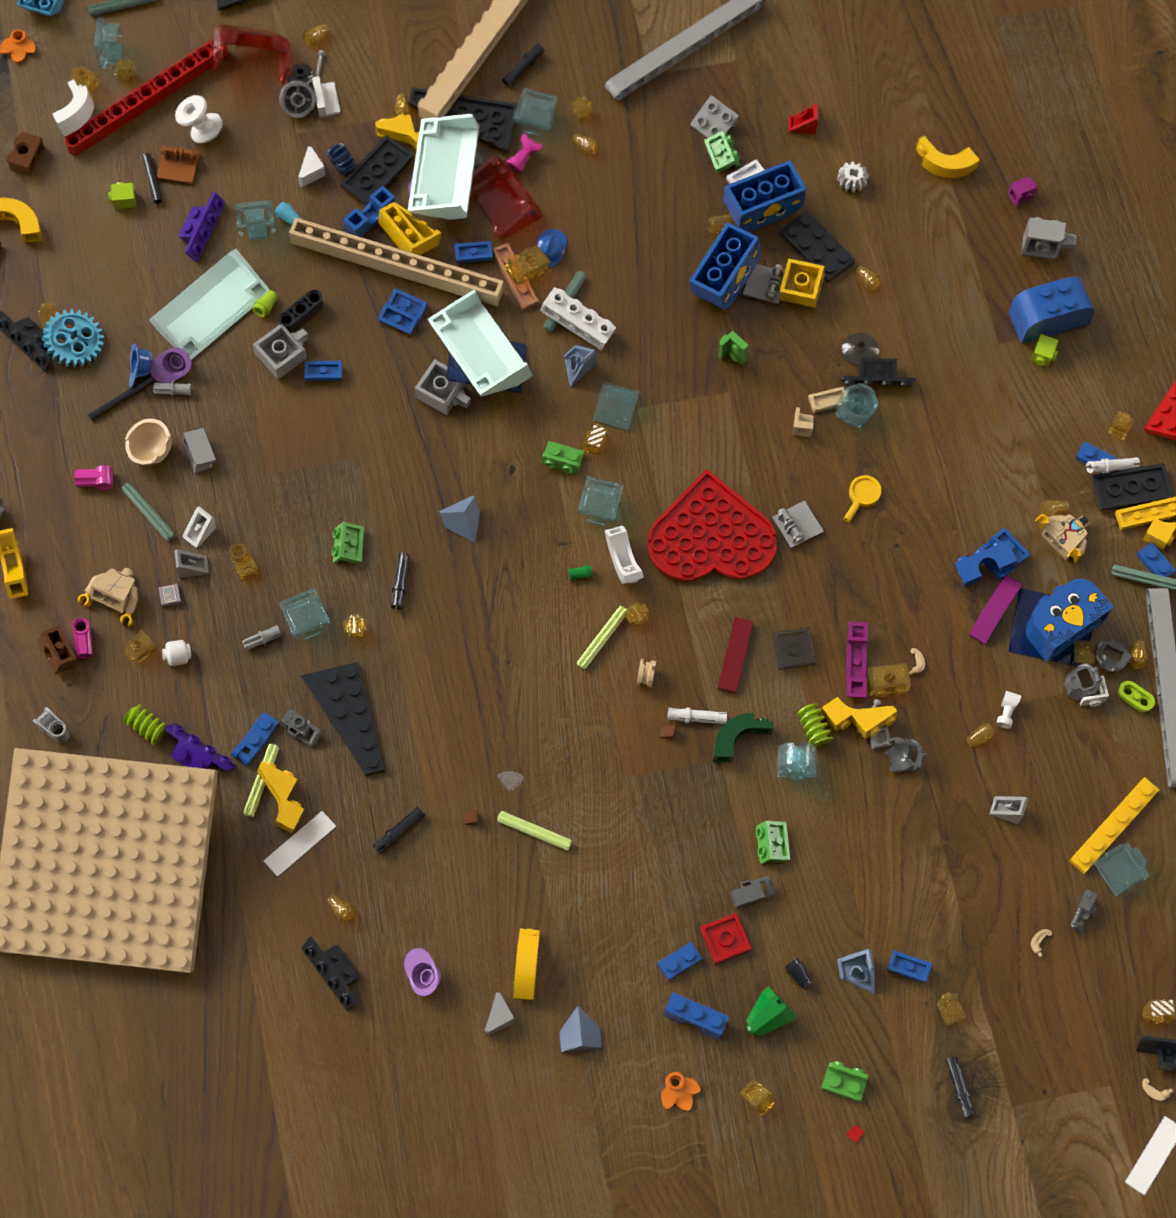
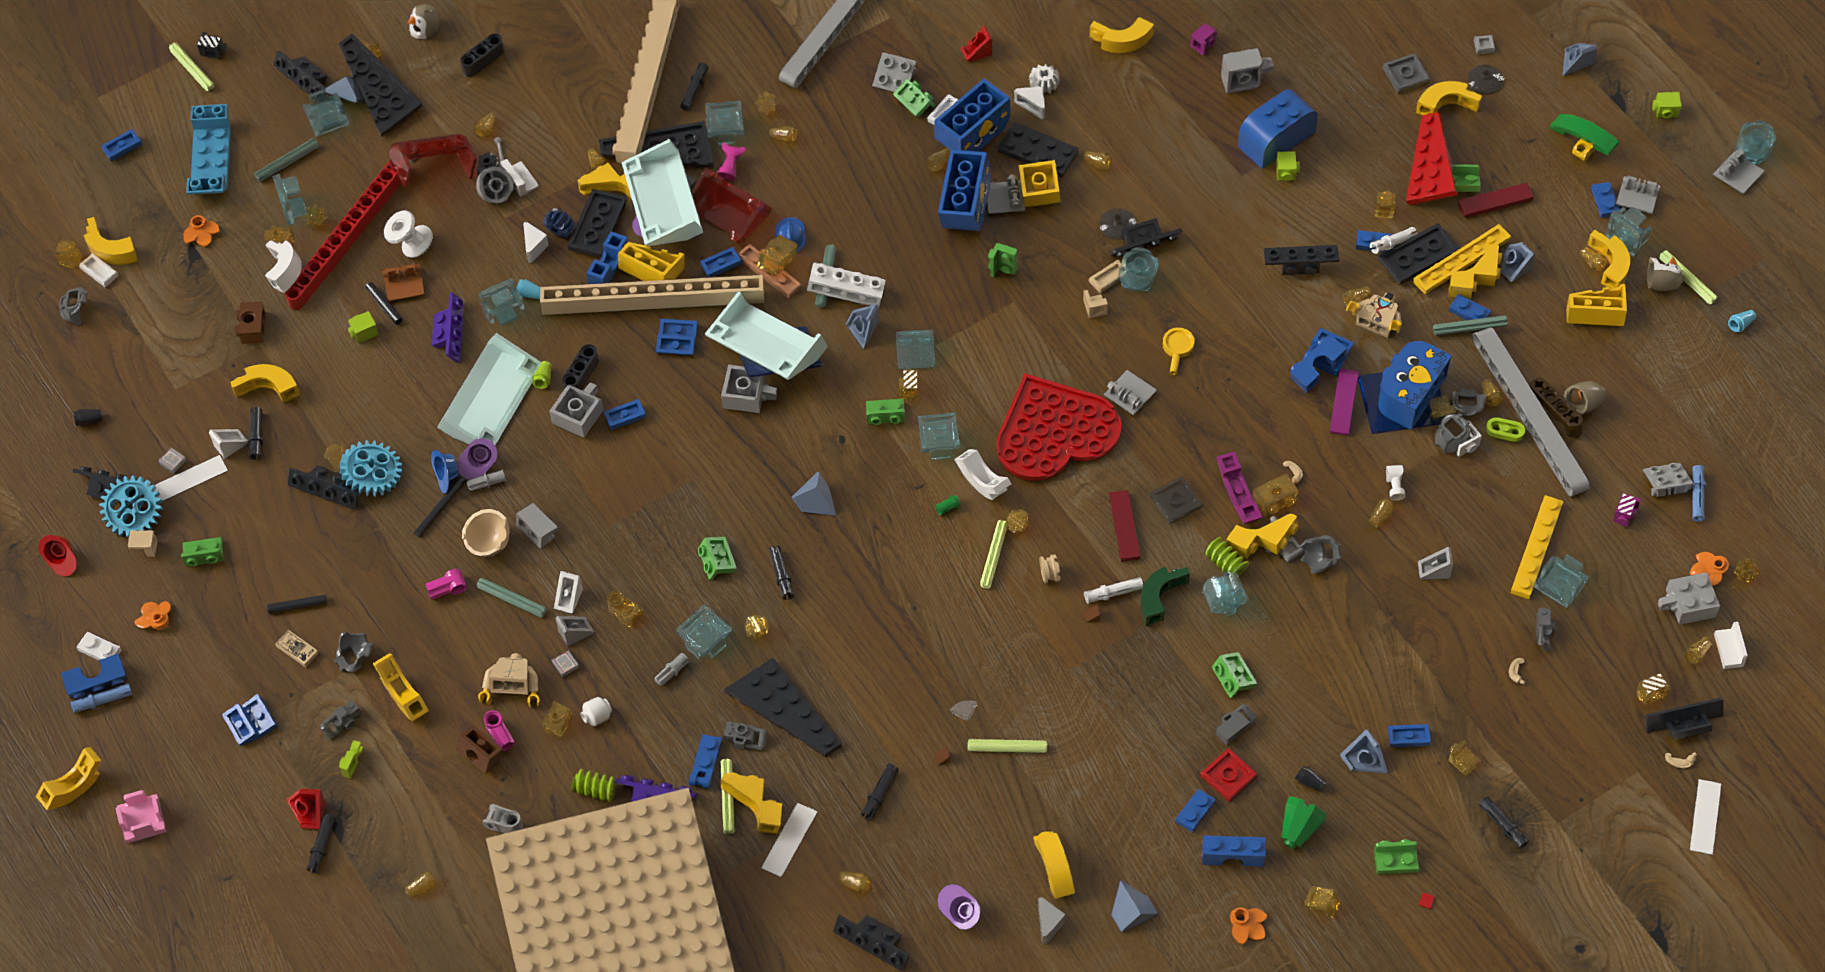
camera: 15 degrees left, 10 degrees down
none -> white slope [1014,86,1045,119]
none -> black bracket [1264,245,1339,276]

